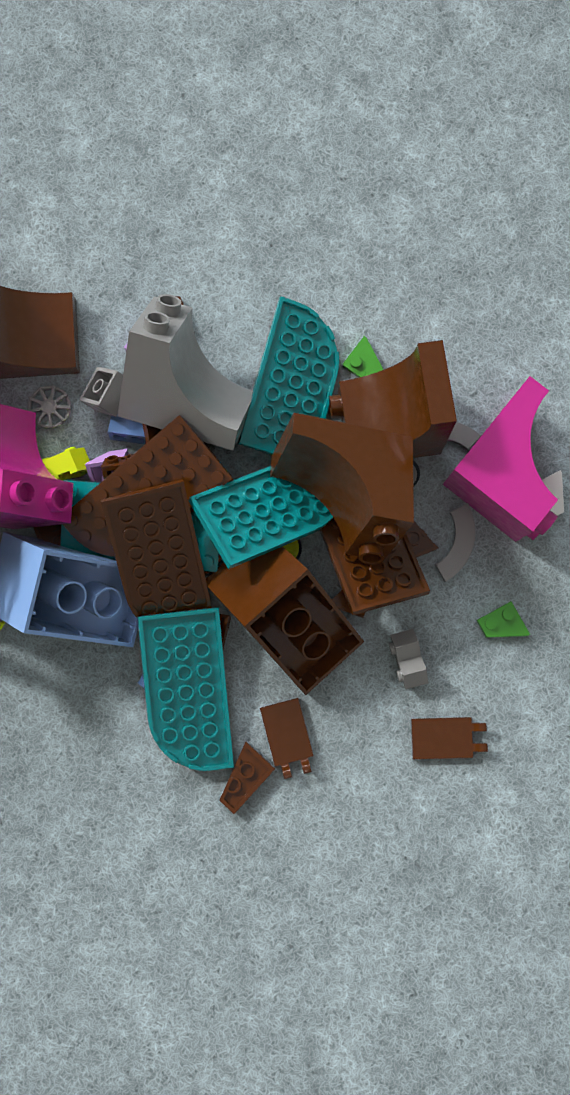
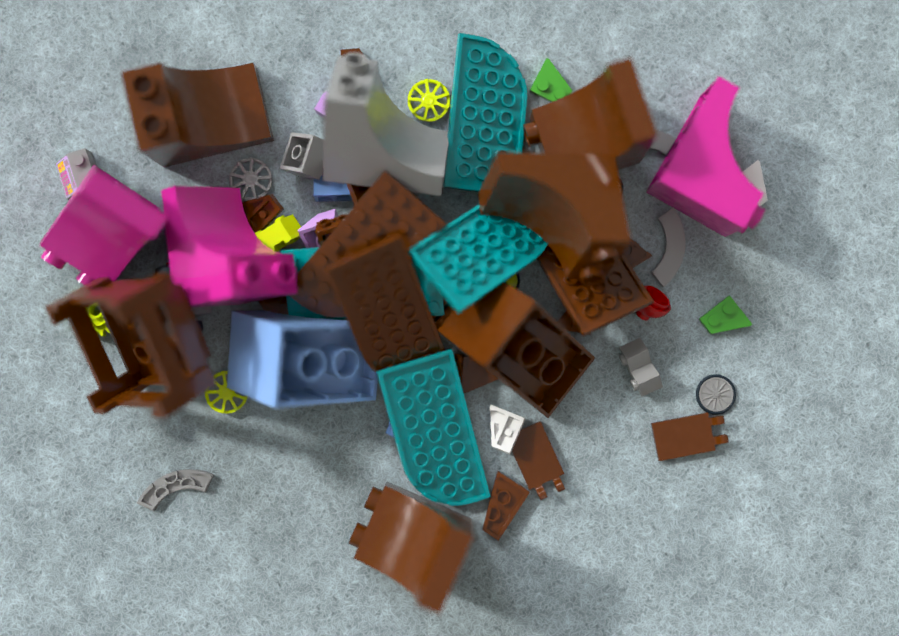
camera: 10 degrees left, 5 degrees up
none -> reddish brown wing [242,194,284,232]
none -> reddish brown brick [348,482,474,614]
none -> neon yellow wheel [408,79,450,122]
none -> reddish brown wing [462,357,498,394]
none -> white wing [490,405,525,455]
none -> red piece [636,285,671,321]
none -> light grey wheel [696,374,736,415]

